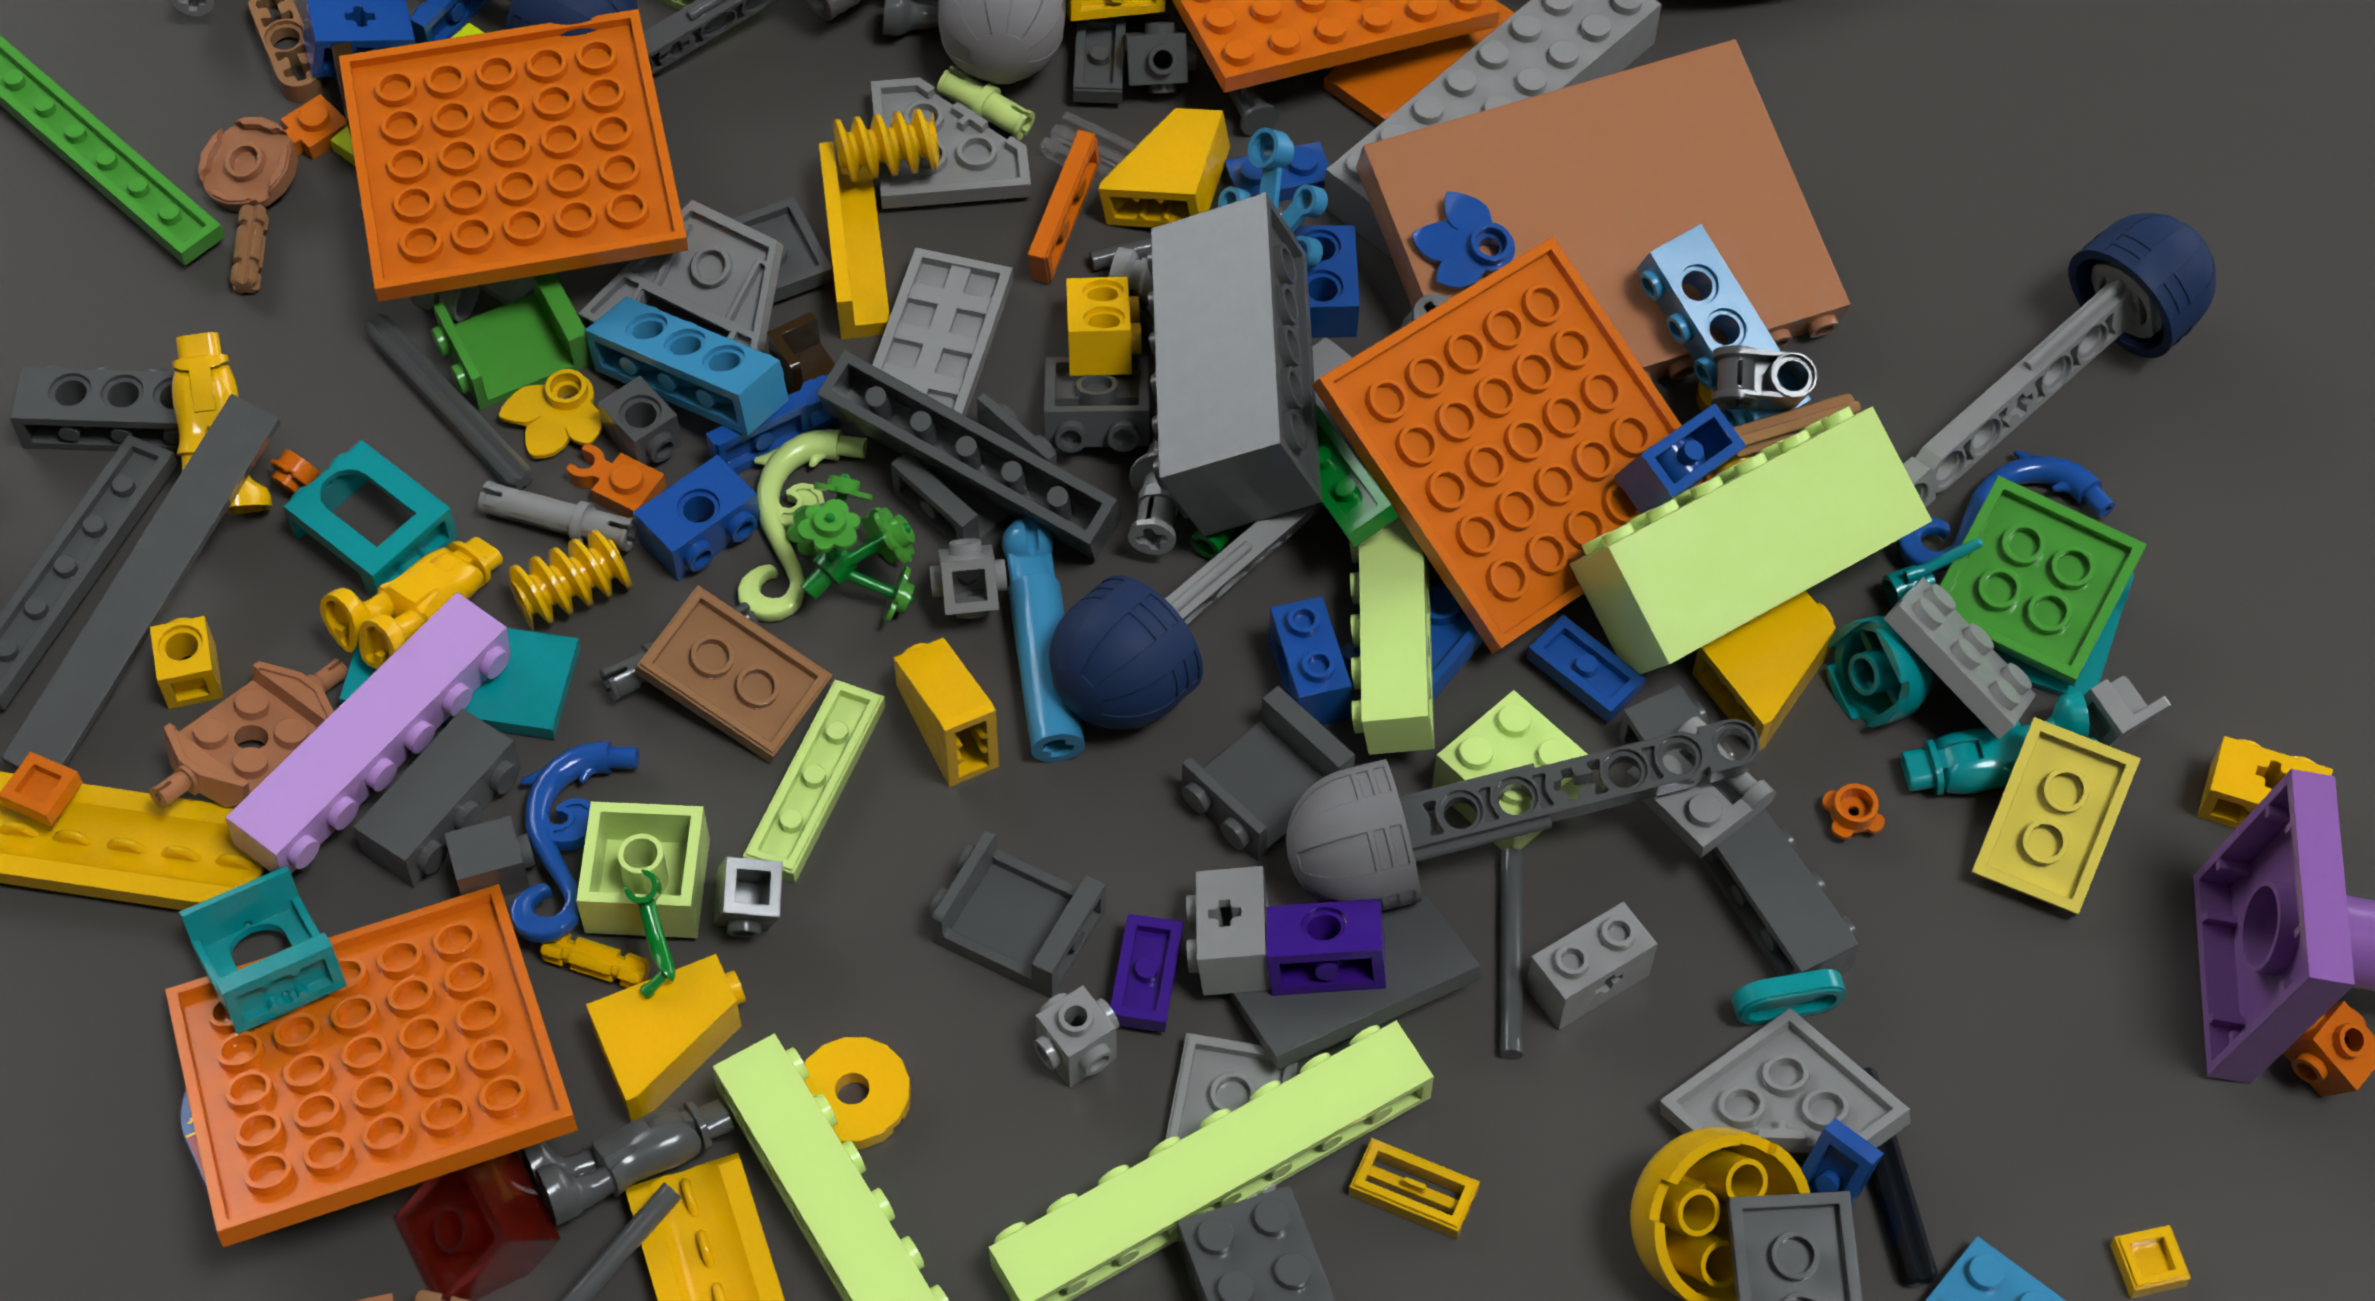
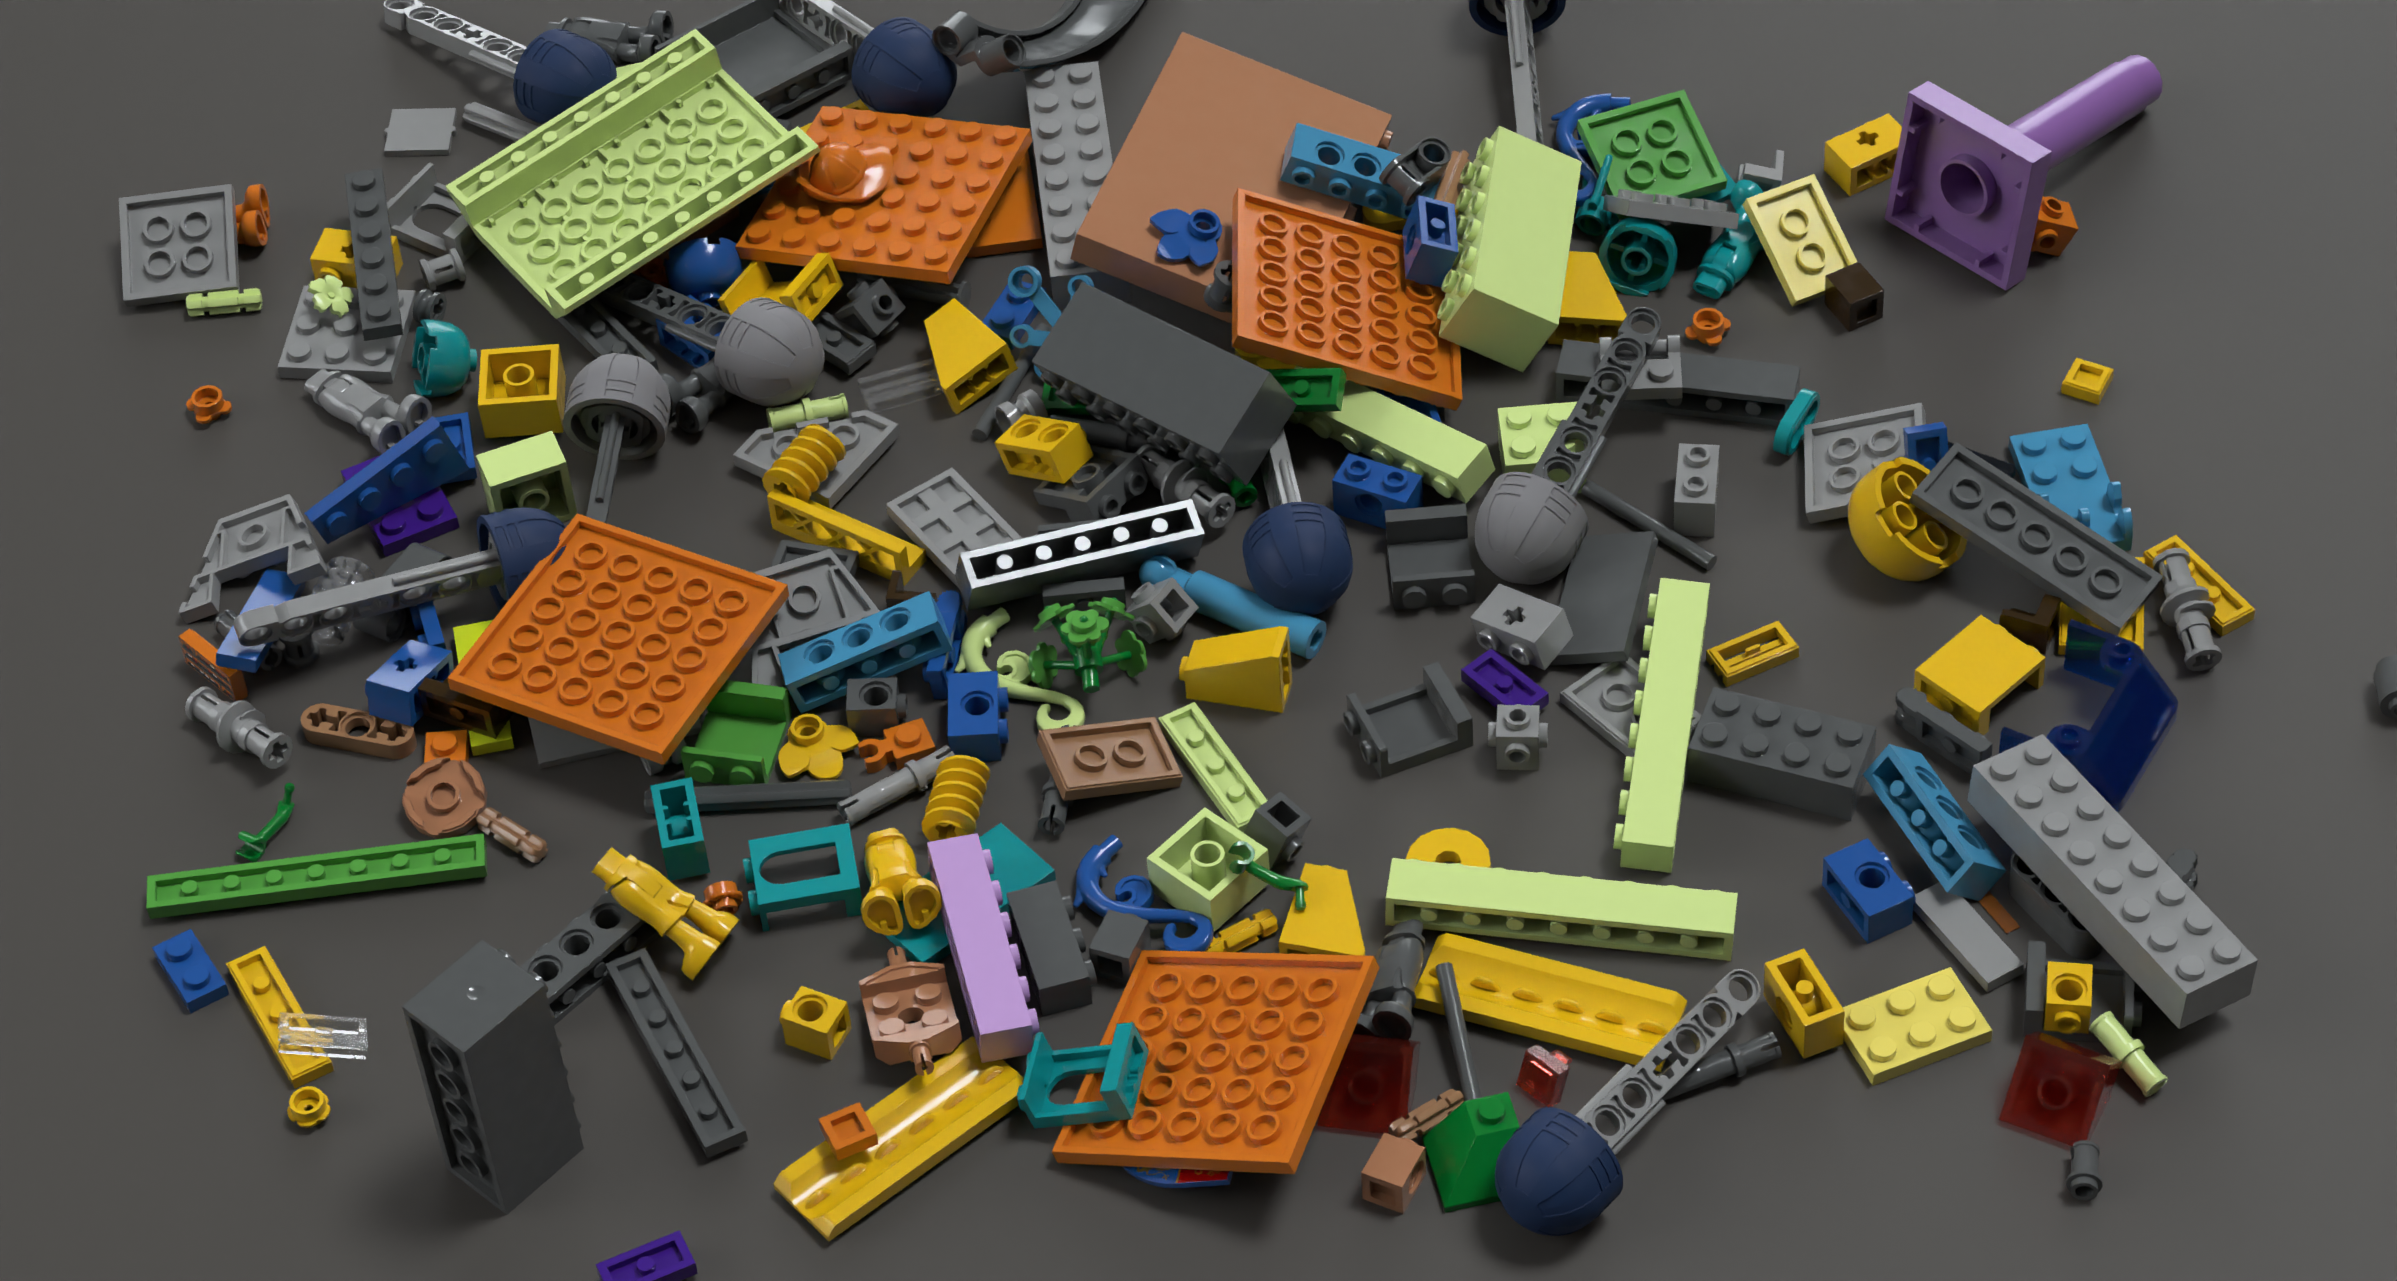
camera: 45 degrees left, 10 degrees down
dark grey tile [1,393,280,769] -> none
orange tile [1027,129,1100,284] -> none
dark purple brick [1266,899,1386,996] -> none
blue plate [1526,615,1646,723] -> none
none -> green piece [235,783,295,862]
none -> teal brick [650,777,711,881]
none -> dark brown panel [1824,262,1884,332]

